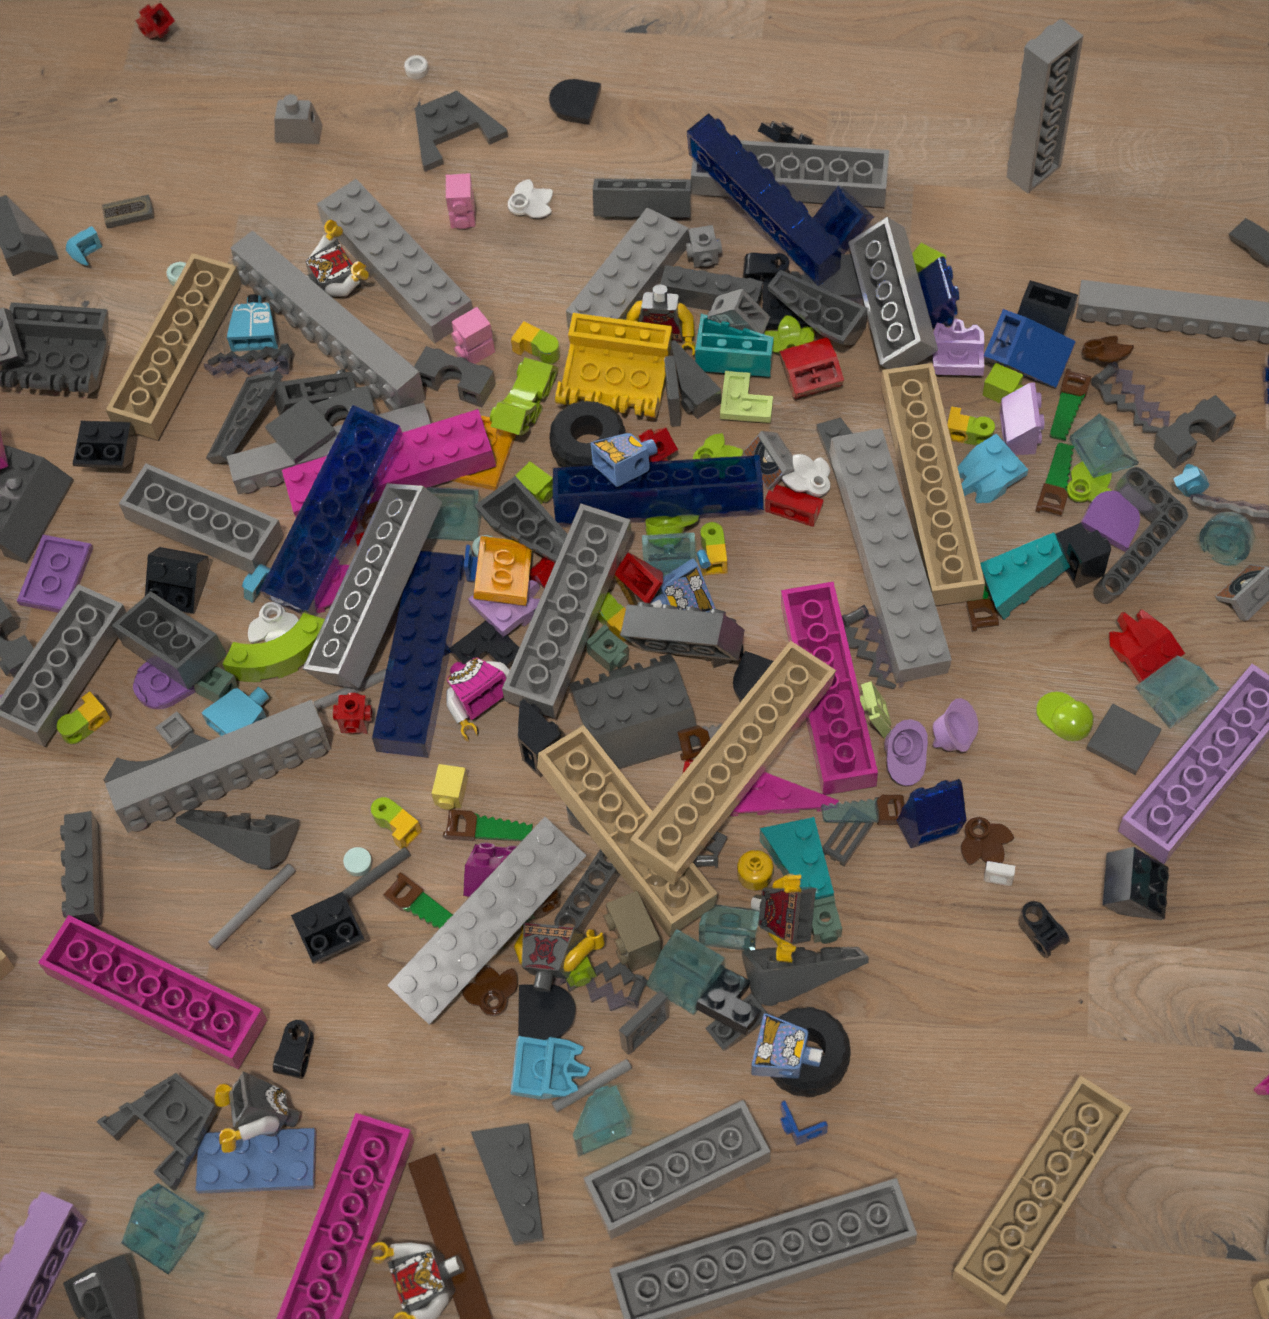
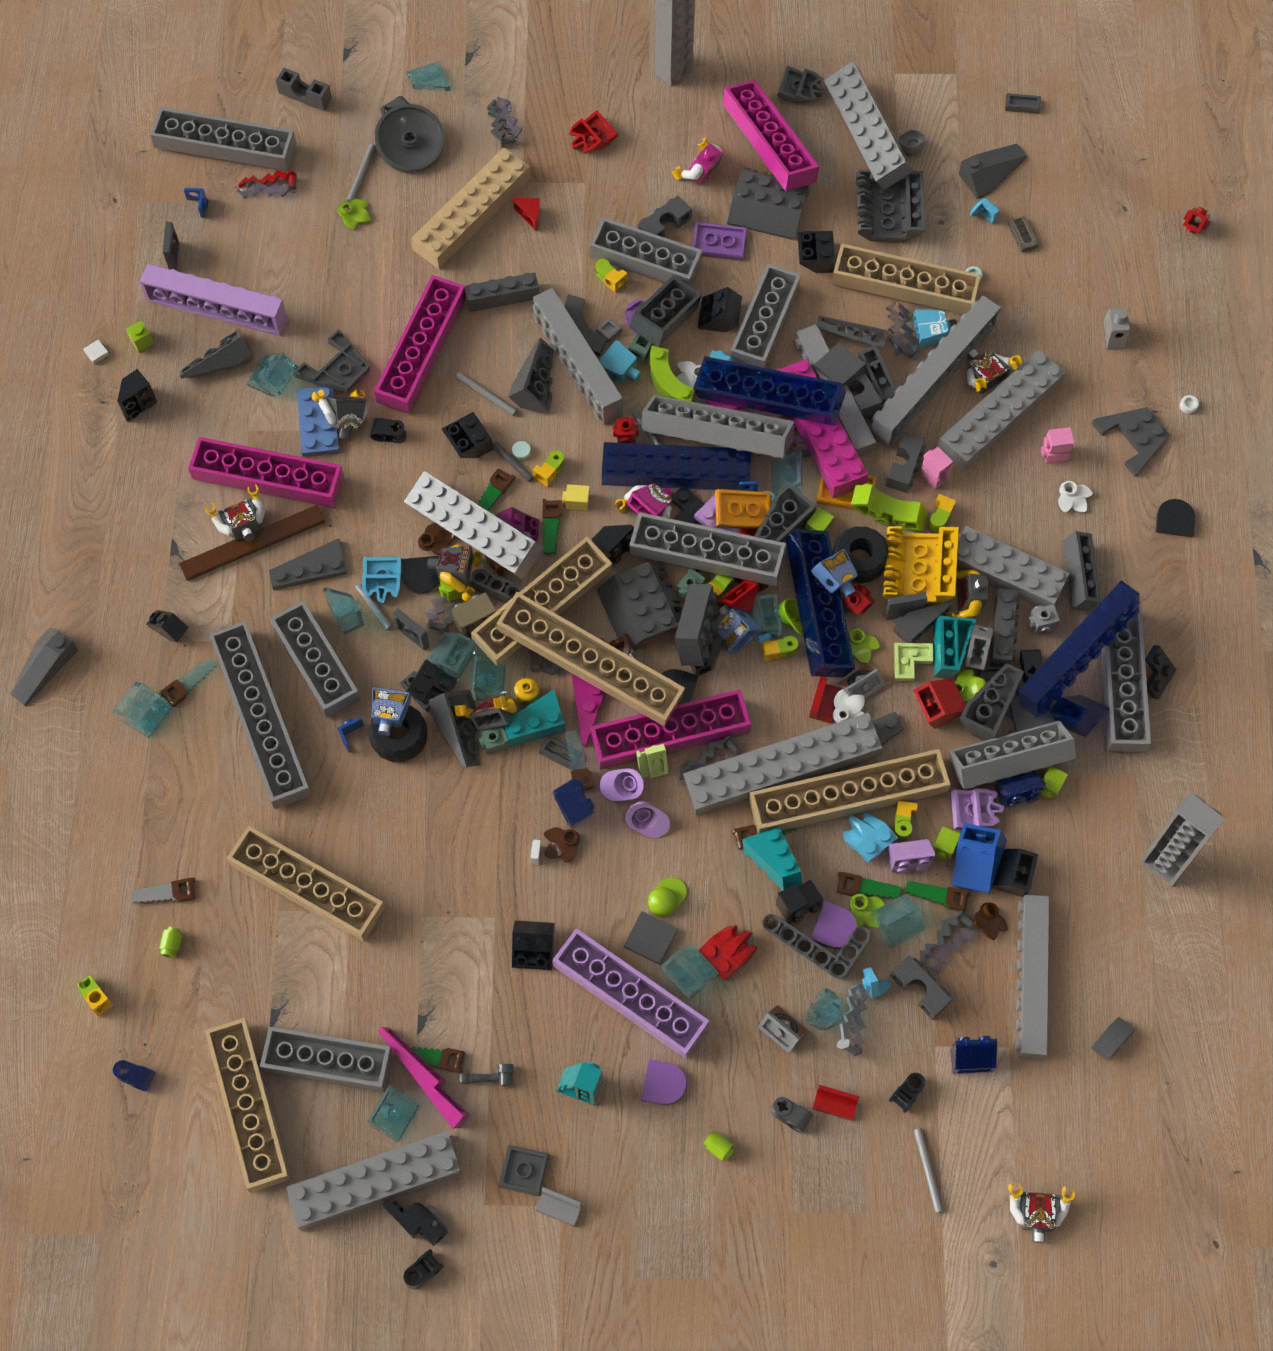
camera: 80 degrees right, 5 degrees up
black piece [1018,901,1070,958] -> none

